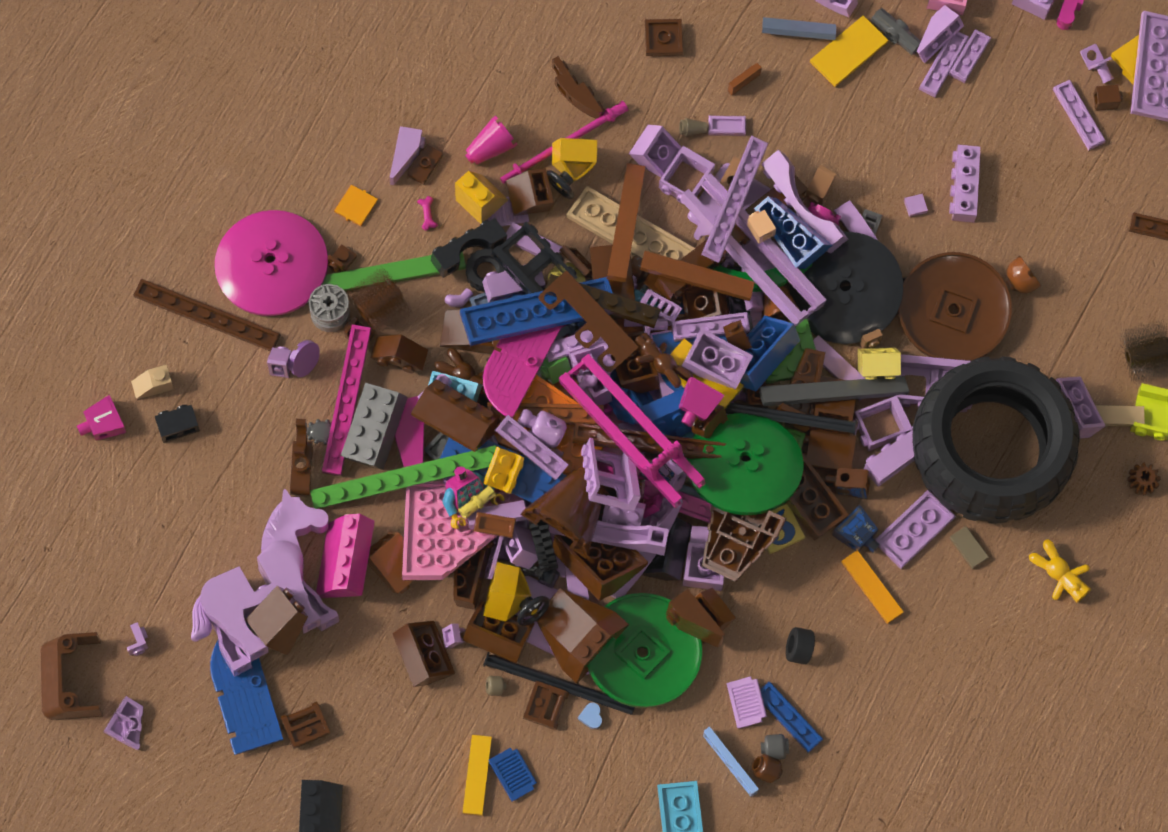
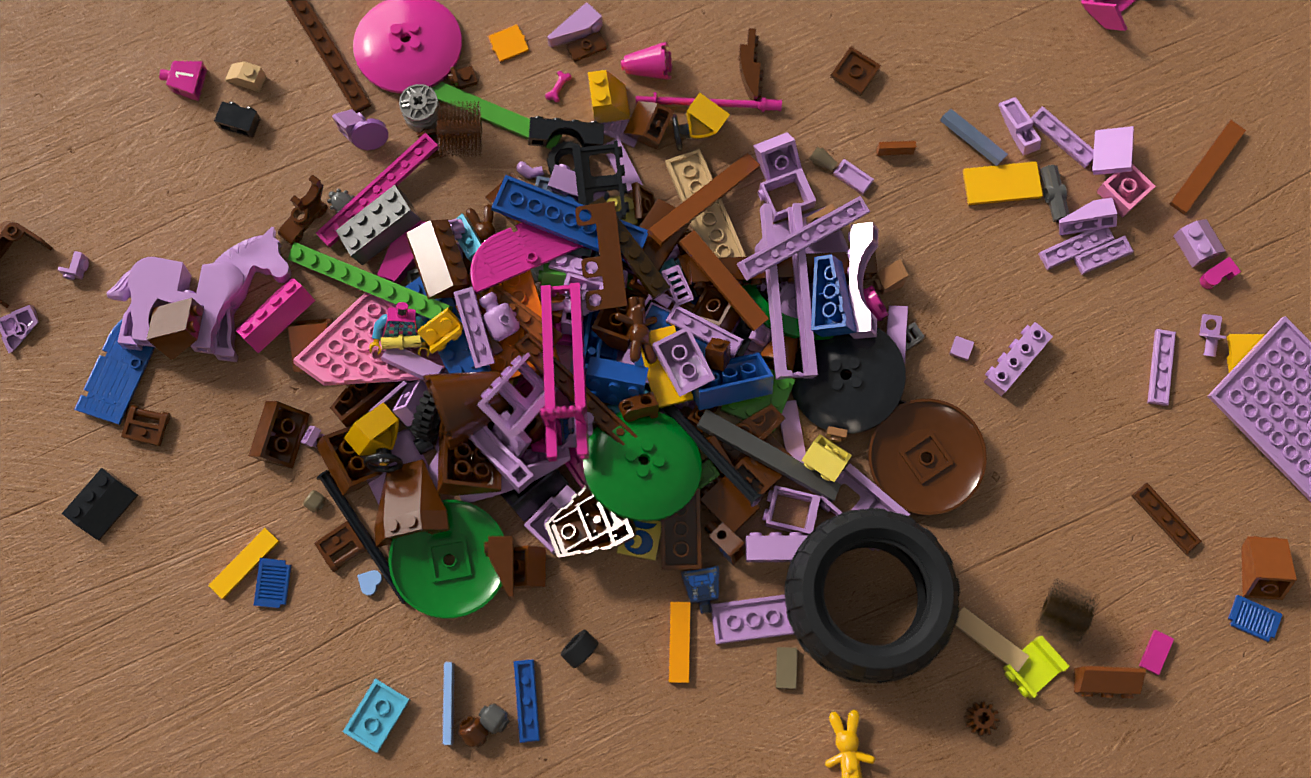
camera: 40 degrees right, 5 degrees up
reddish brown brick [370,334,428,374] -> none
dark orange tile [473,512,516,538] -> none
dark pink torso [679,377,724,427] -> none
lavender window [726,676,767,729] -> none
light nougat brick [747,210,776,244] -> none
dark orange cylinder [1006,256,1041,294] -> none
lavender slope [1056,376,1105,438] -> none
reddish brown brick [1093,85,1123,111] -> none

